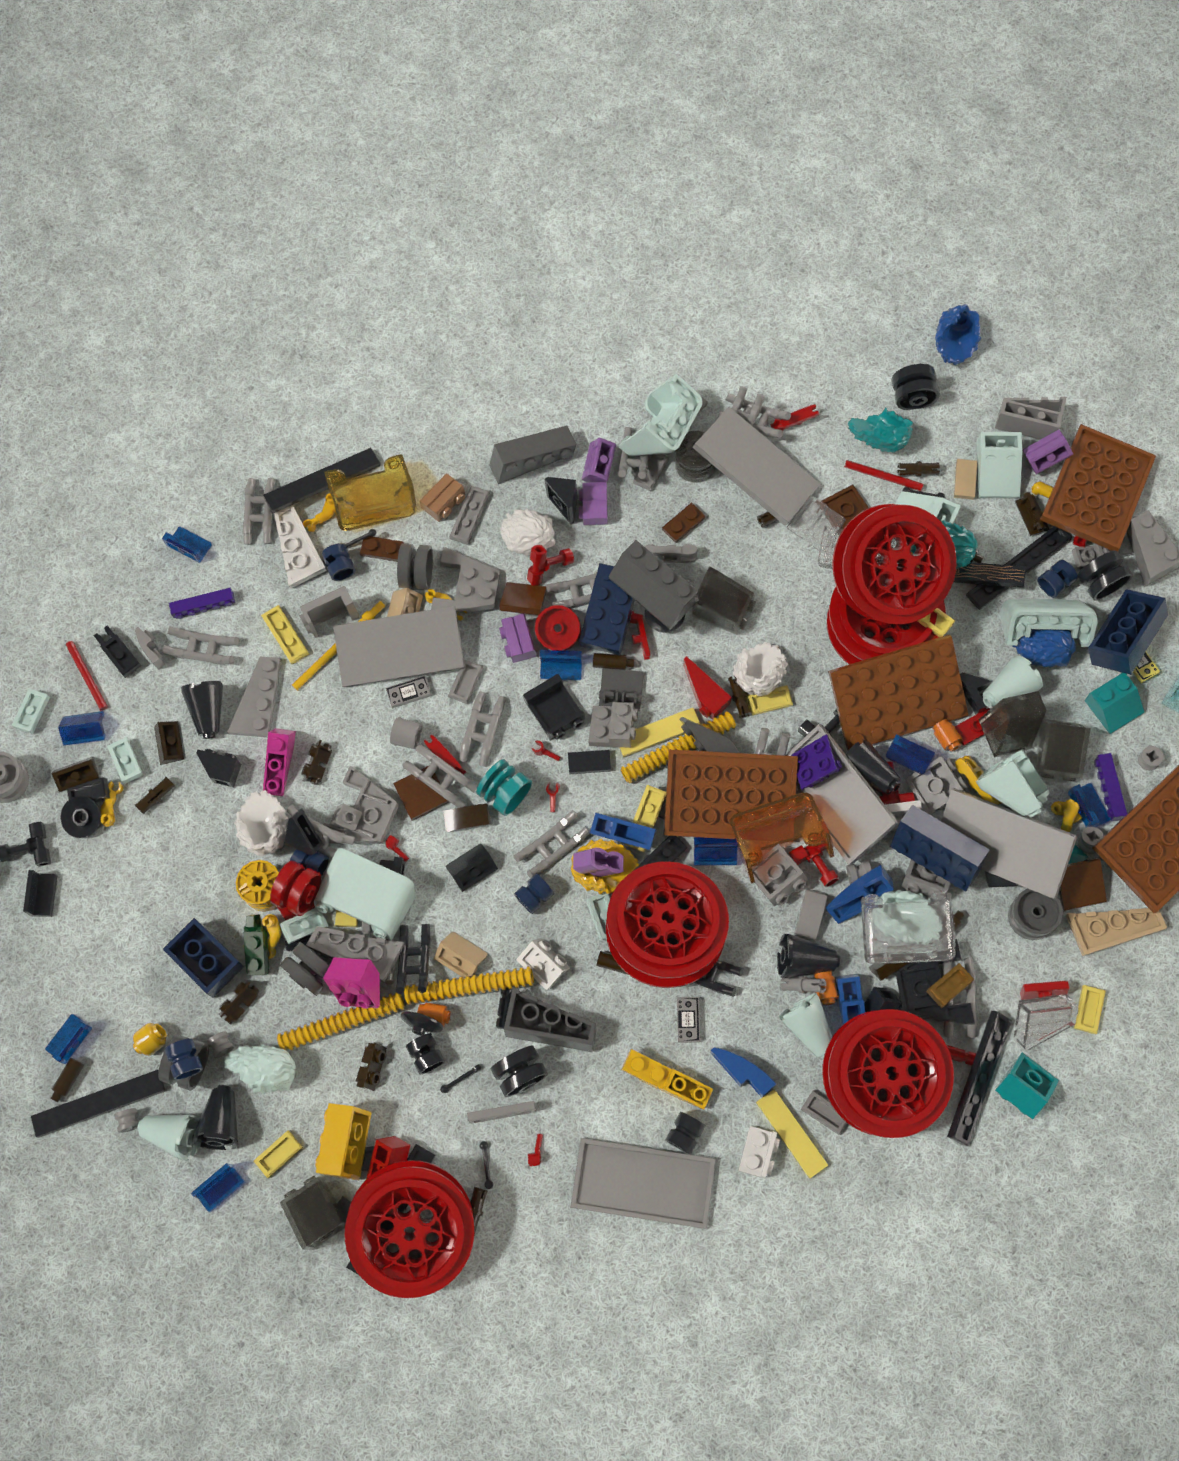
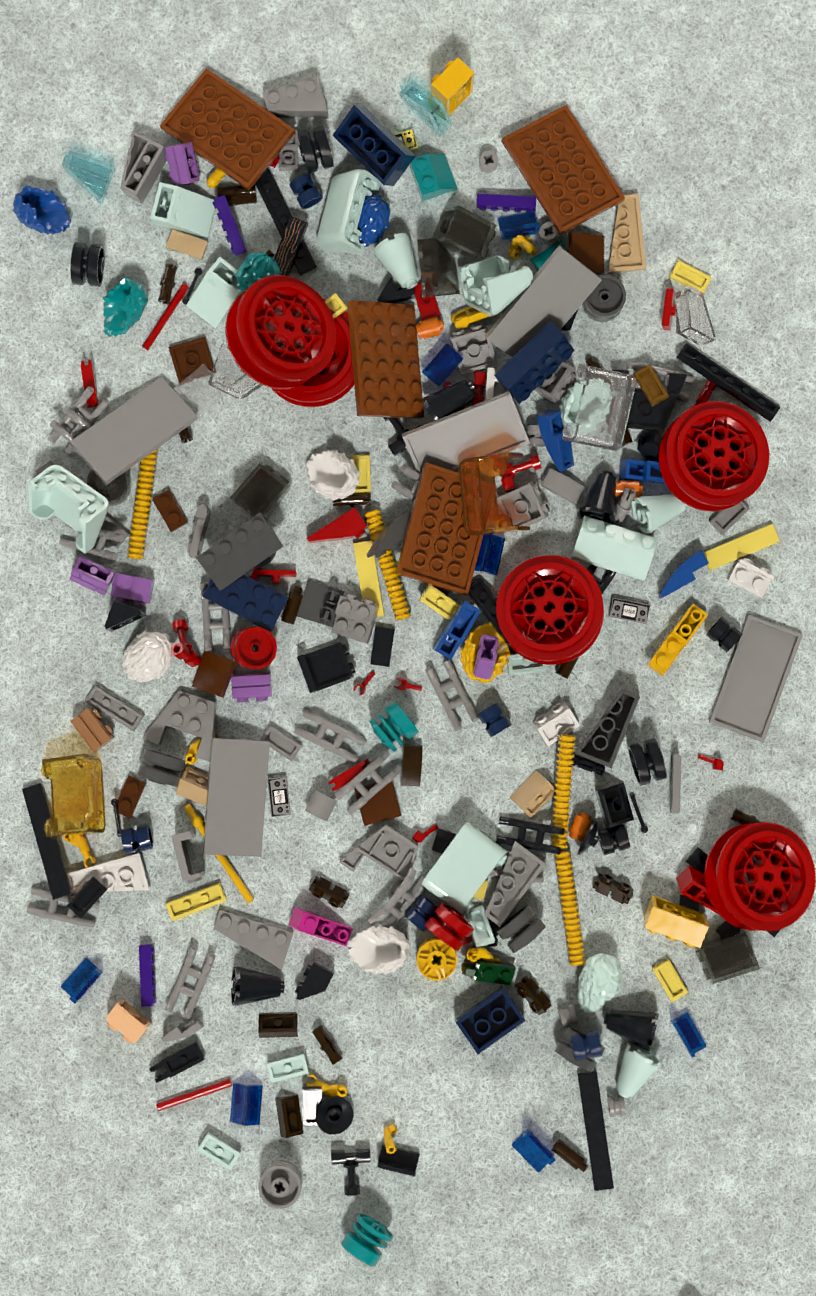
camera: 85 degrees left, 15 degrees up
yellow head [133,1023,167,1056] -> none
black slope [284,809,324,855] -> none
dark pink slope [323,957,380,1009] -> none
light grey bracket [330,803,362,831] -> none
black panel [445,843,498,892] -> none
black hinge [479,1141,494,1189] -> none
dark grey wedge [489,425,577,484] -> none
clear blue panel [540,650,582,681] -> none
dark purple hinge [792,734,842,790] -> none
teal slope [995,1052,1059,1120] -> none
none -> clear light blue slope [62,150,115,205]
none -> black tile [66,876,108,918]
none -> light nougat slope [105,999,152,1044]
none -> yellow piece [127,449,158,559]
none -> dark purple piece [212,195,247,256]
none -> yellow arm [384,1124,397,1154]
none -> light aqua slope [571,516,658,581]
none -> black slope [595,783,634,828]

